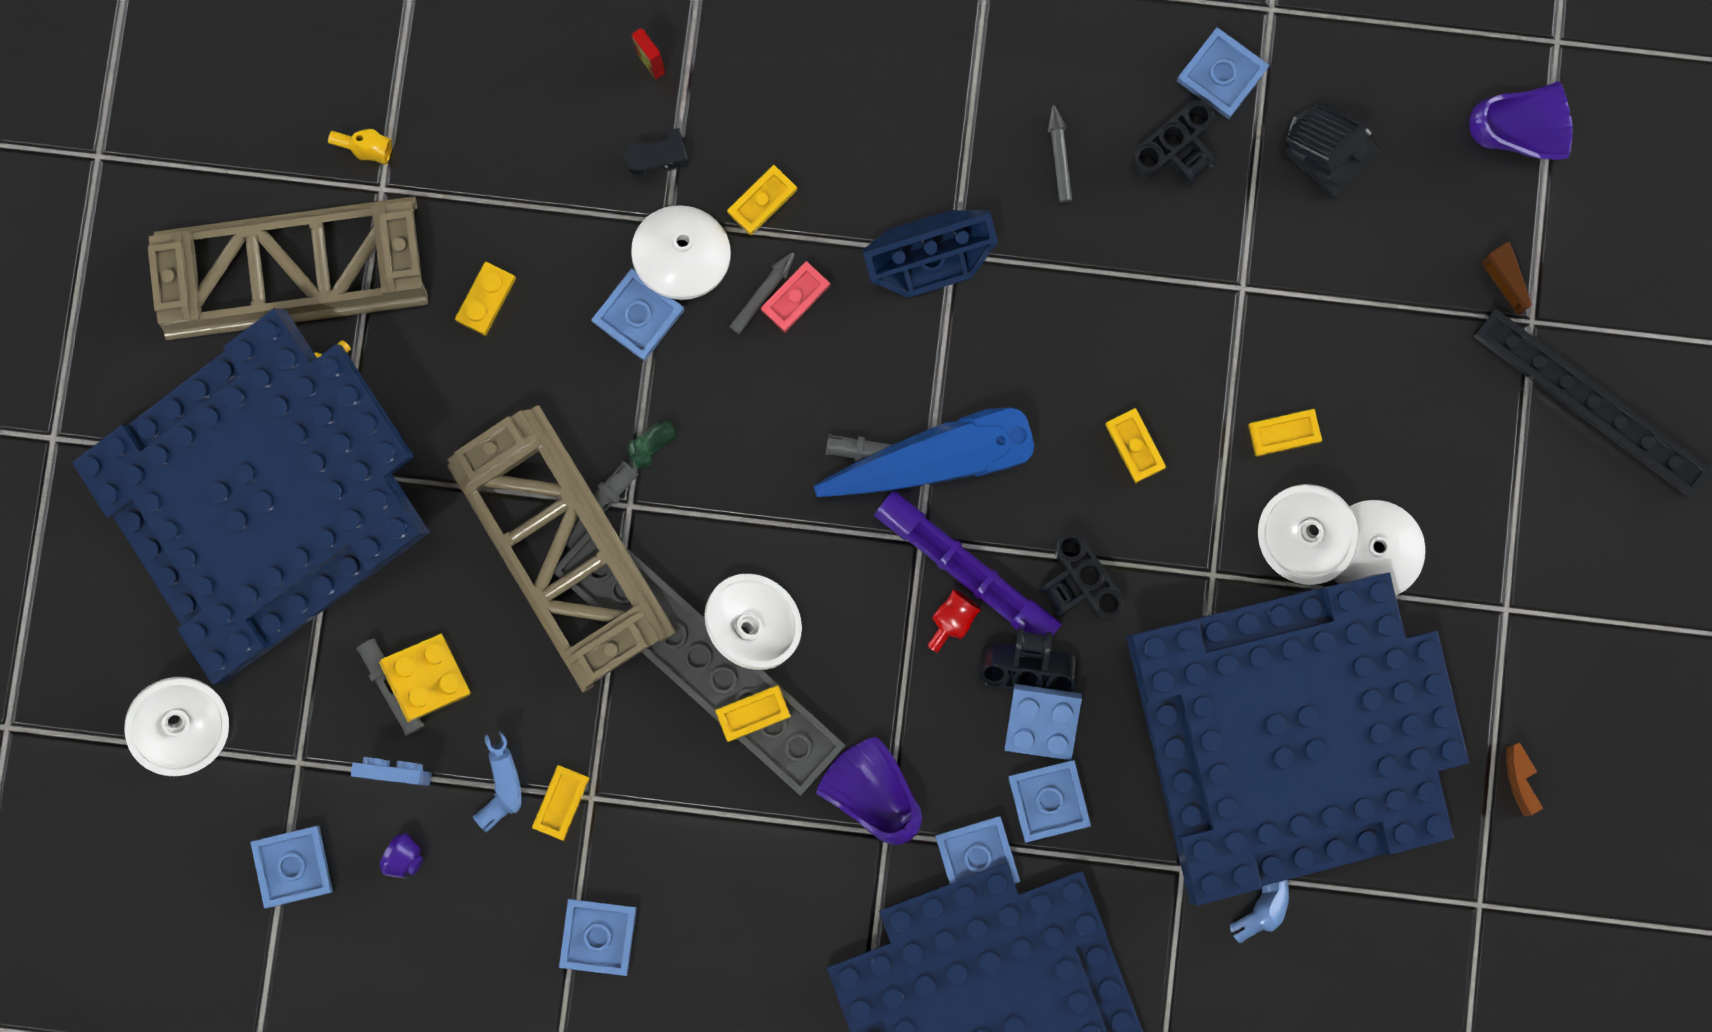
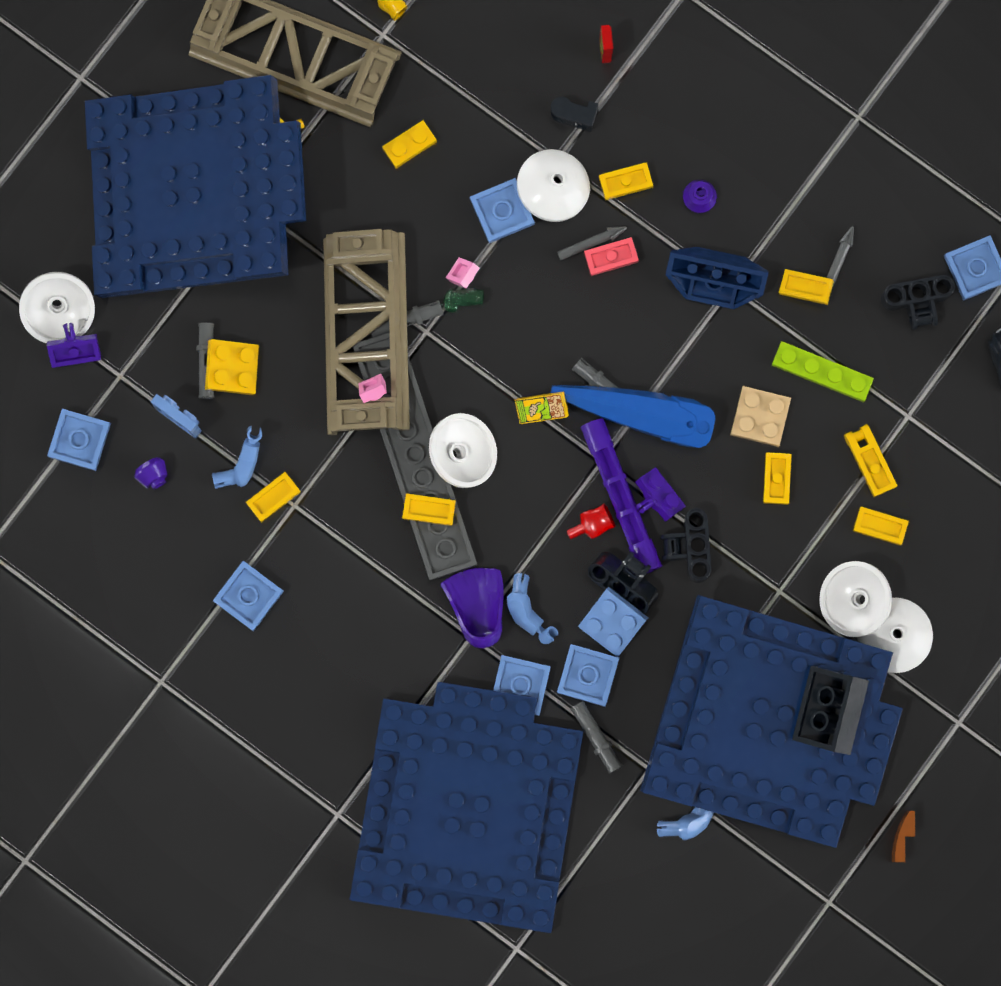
camera: 25 degrees right, 0 degrees up
none -> dark purple plate [47,323,101,368]
none -> bright pink plate [358,374,386,403]
none -> bright pink plate [446,257,479,288]
none -> medium blue arm [507,573,558,644]
none -> tile [515,391,569,424]
none -> dark grey pin [570,701,623,774]
none -> dark purple plate [635,467,686,522]
none -> dark purple cone [683,180,717,213]
none -> tan plate [730,386,791,447]
none -> lime plate [772,341,874,402]
none -> yellow tile [779,269,834,305]
none -> black slope [792,666,869,755]
none -> yellow plate [844,424,897,497]

